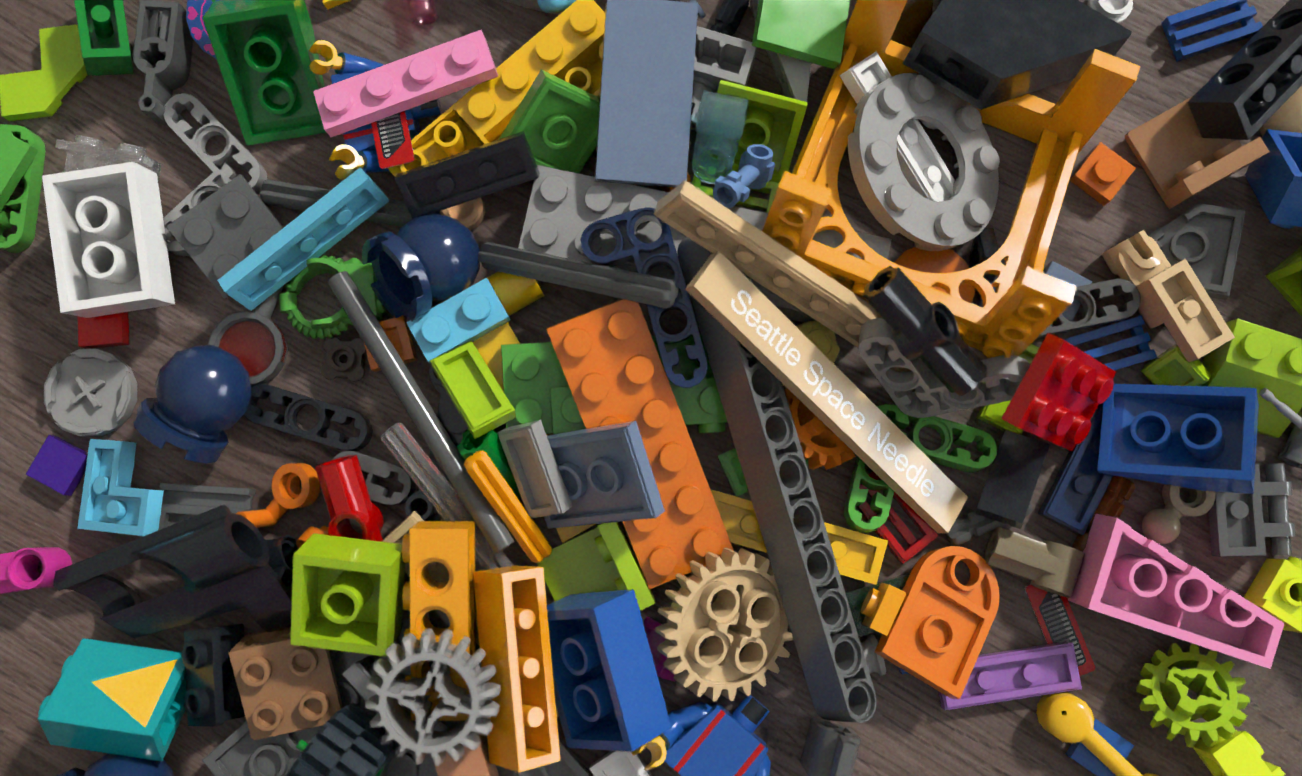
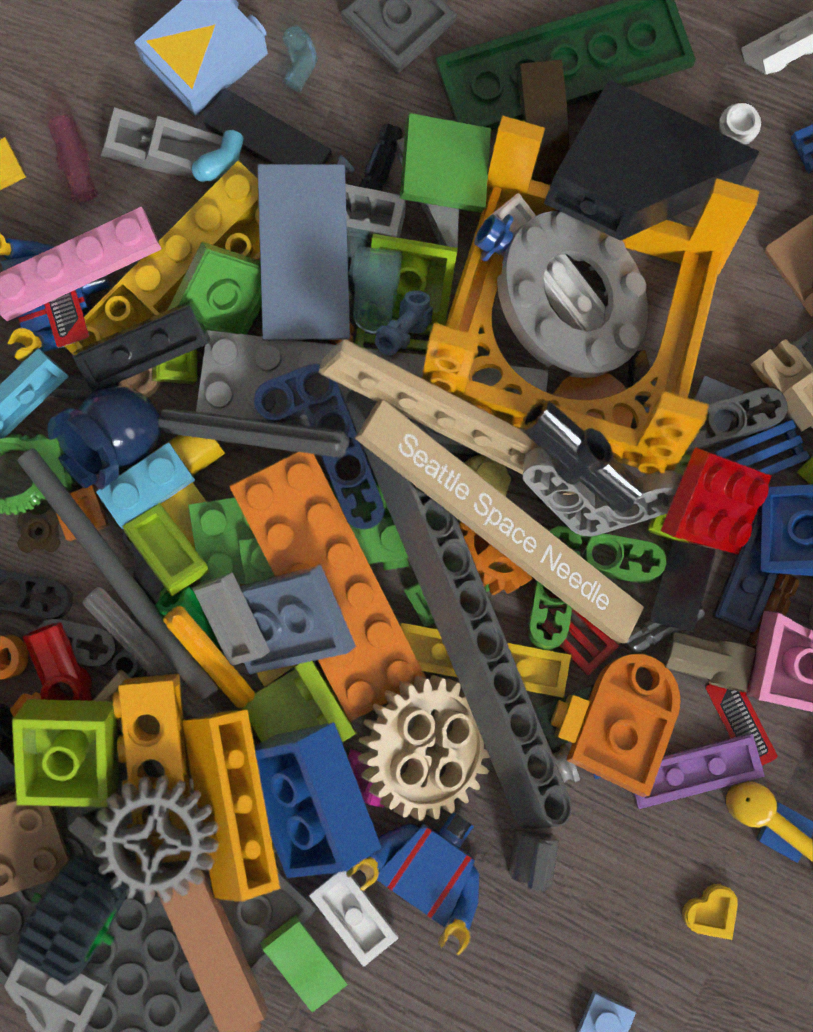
camera: 10 degrees left, 0 degrees up
orange plate [1069,142,1136,206] -> none
none -> lime tile [152,349,197,384]
none -> blue plate [474,214,514,261]

